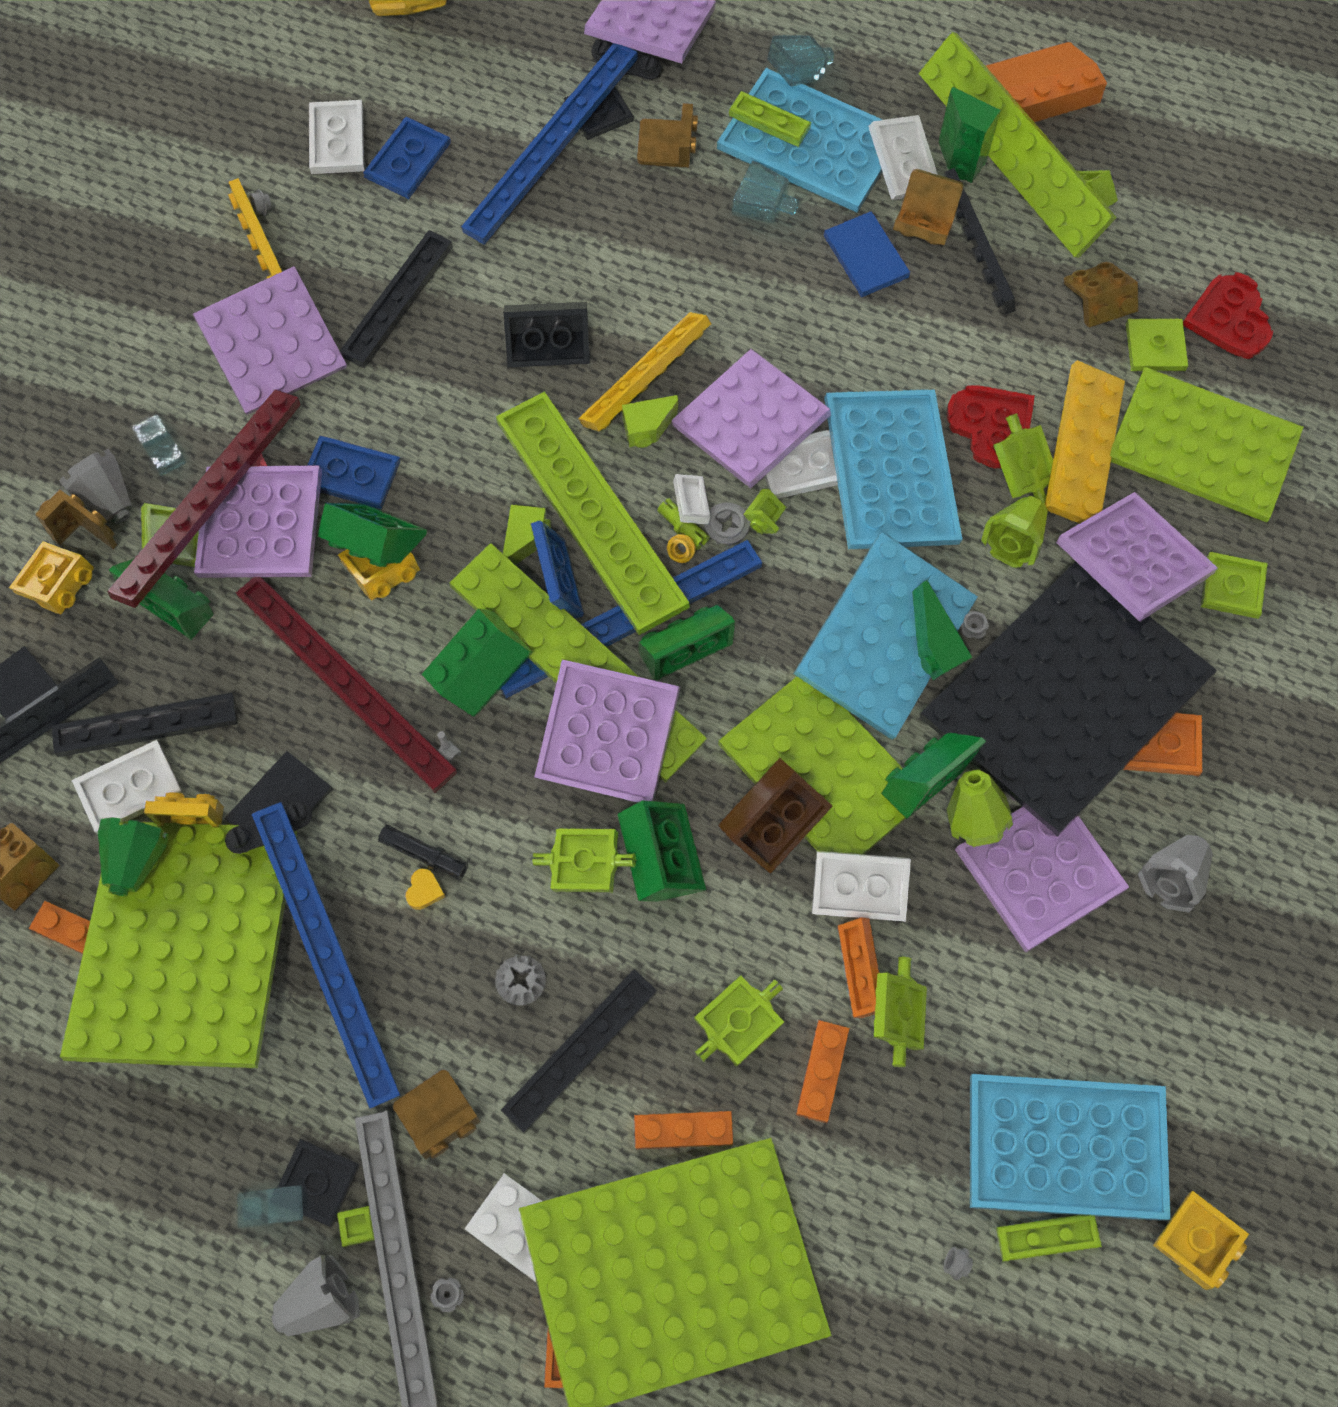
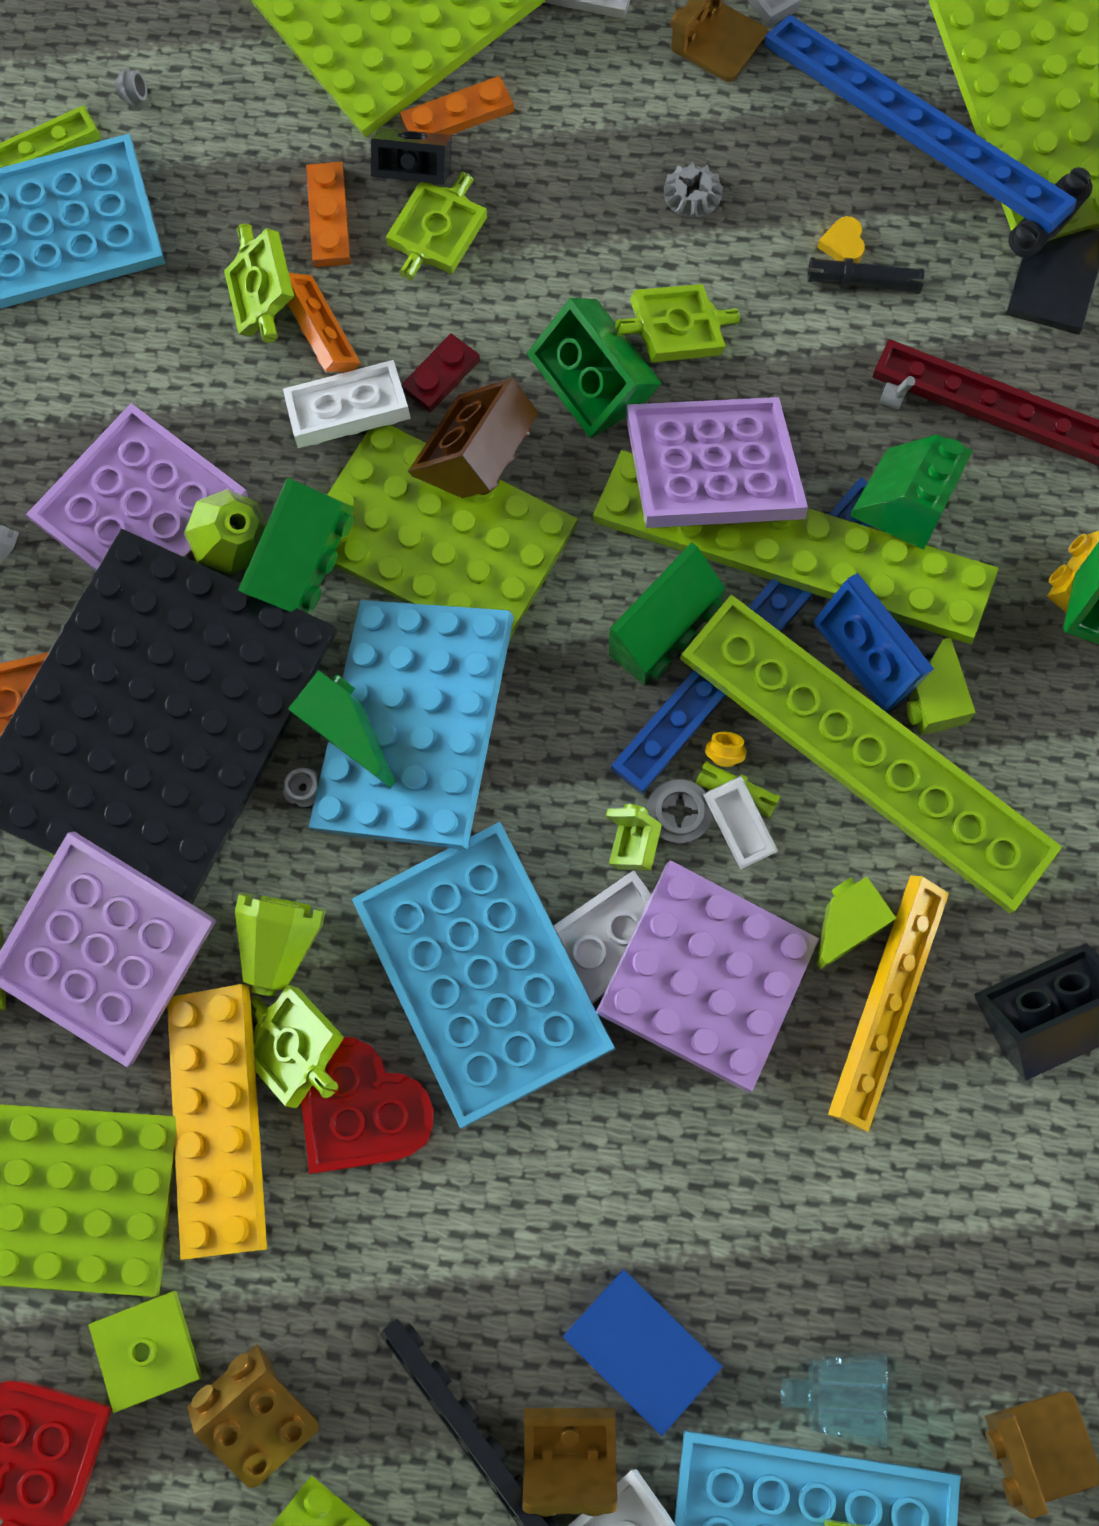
camera: 165 degrees right, 5 degrees up
black plate [501,969,657,1134] -> none
none -> black brick [371,128,452,184]
none -> dark red plate [401,333,480,413]

